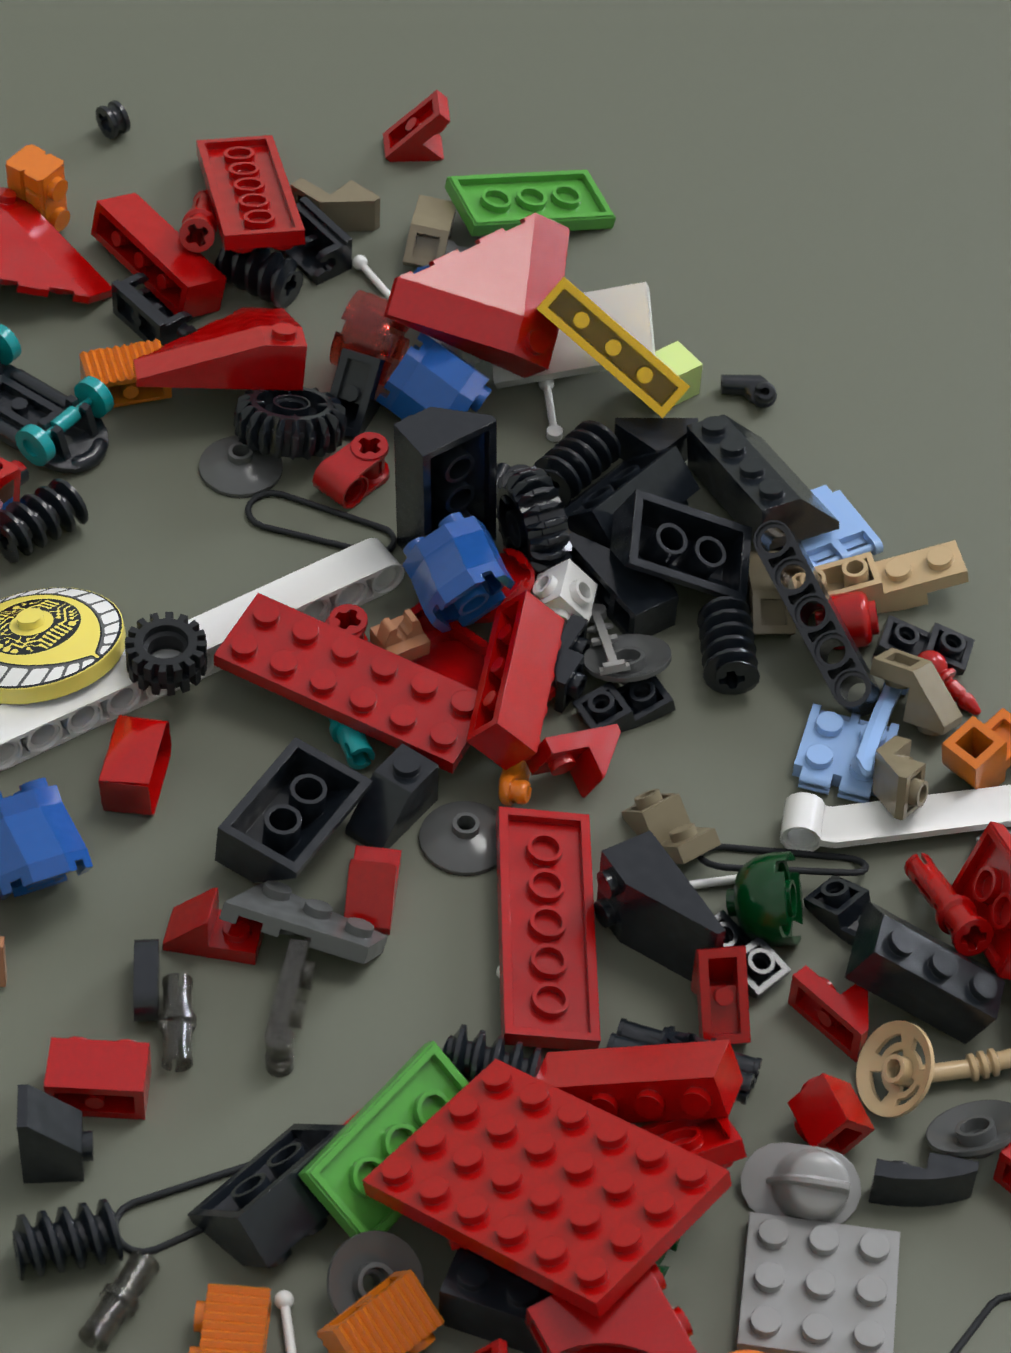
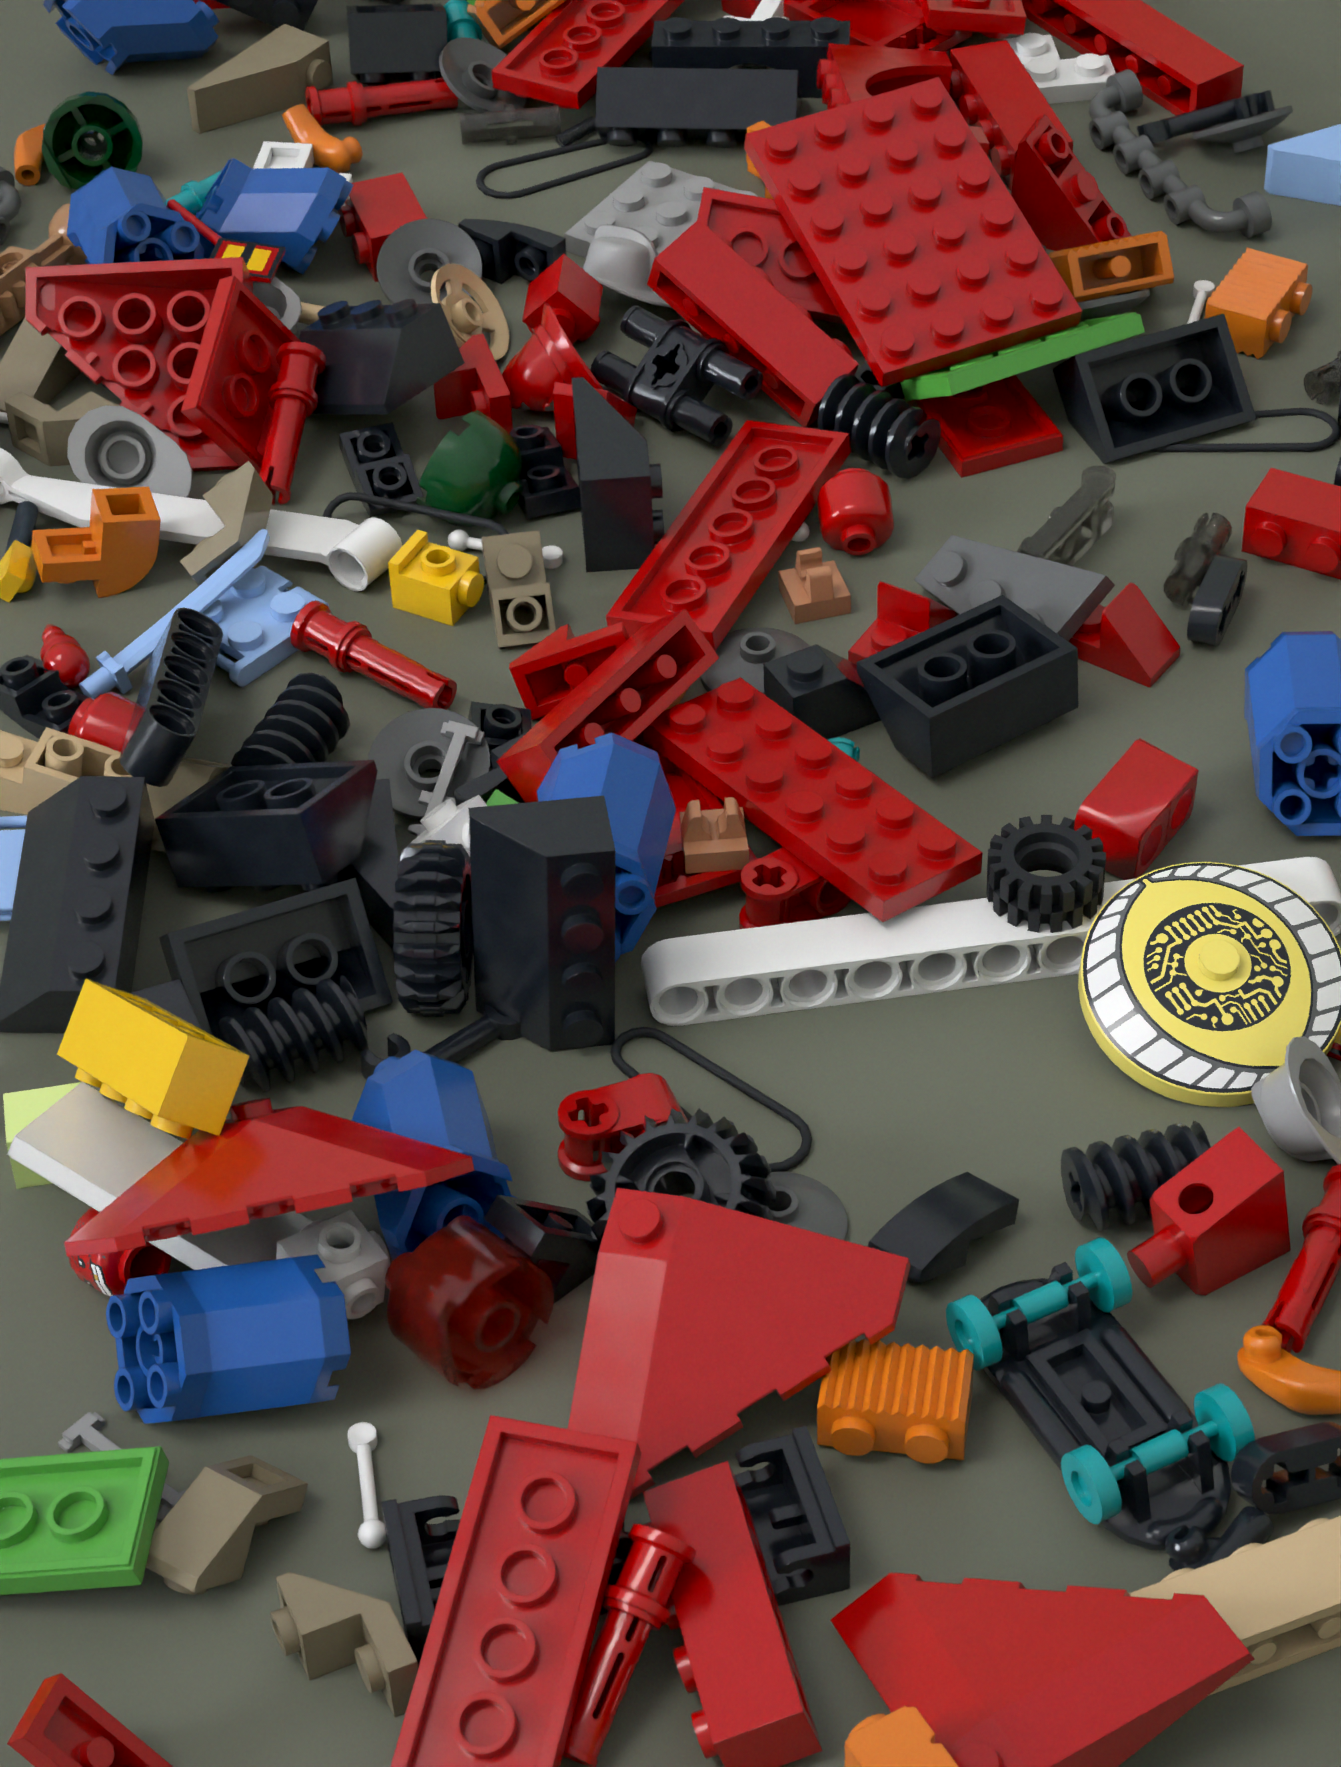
camera: 150 degrees left, 5 degrees down
dark tan slope [870,648,963,736] -> none
none -> red pin [290,600,457,710]
none -> yellow brick [388,529,484,626]
none -> red piece [502,302,604,412]
none -> nougat tile [778,547,851,624]
none -> red head [817,468,894,555]
none -> black slope [868,1172,1020,1283]

